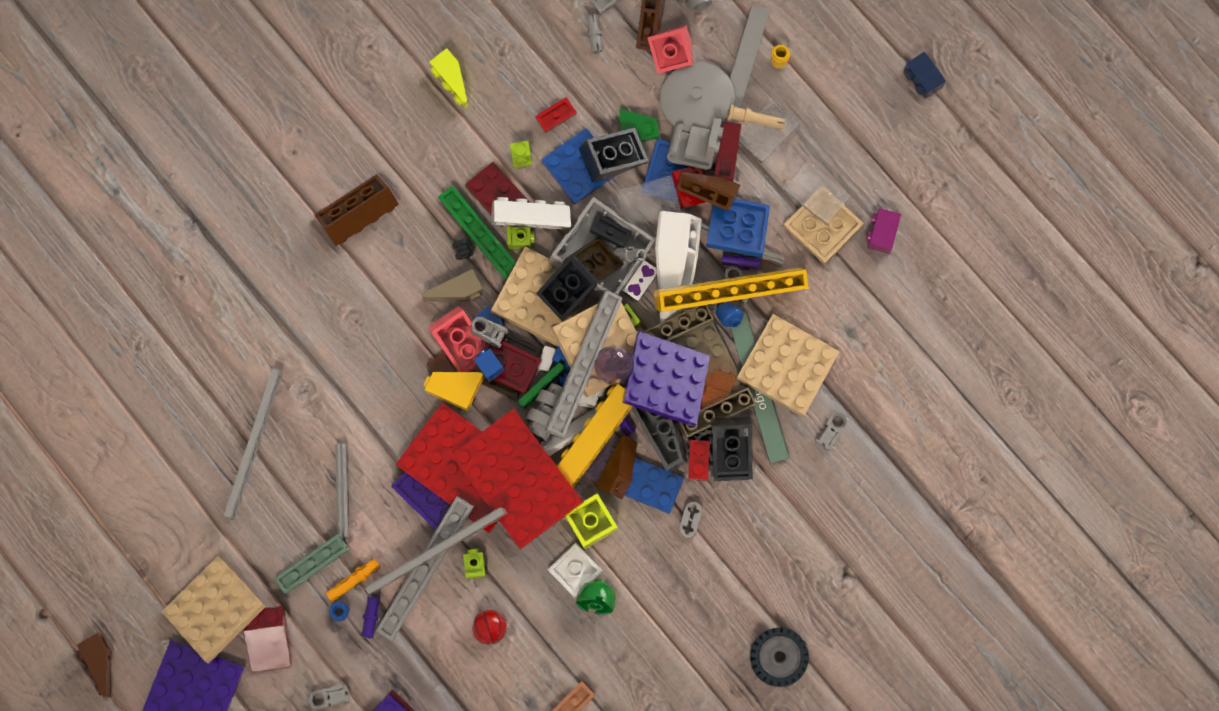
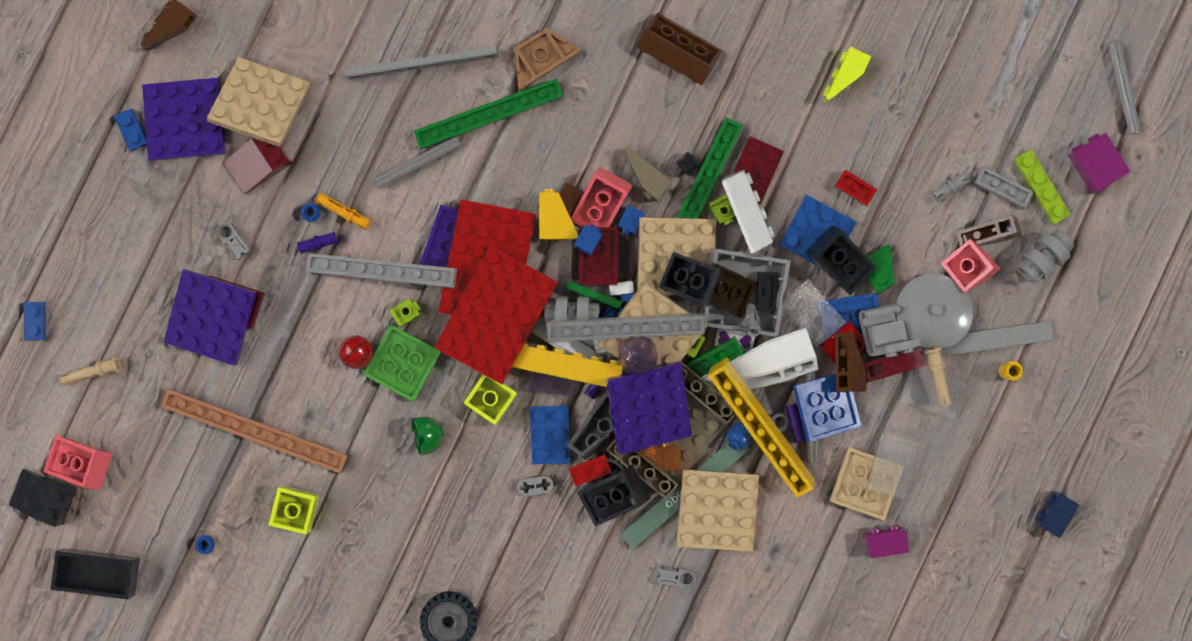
camera: 65 degrees right, 10 degrees up
sand green tile [274,534,350,595] -> none
light grey tile [365,508,507,594] -> none
light grey piece [470,317,509,348] -> none
lime brick [510,141,532,168] -> none
white tile [548,543,603,598] -> none
reddish brown slope [596,434,637,500] -> none
none -> bright green plate [363,324,442,402]
none -> green plate [414,78,563,150]
none -> medium nougat wing [514,28,582,91]
none -> green plate [685,336,745,377]

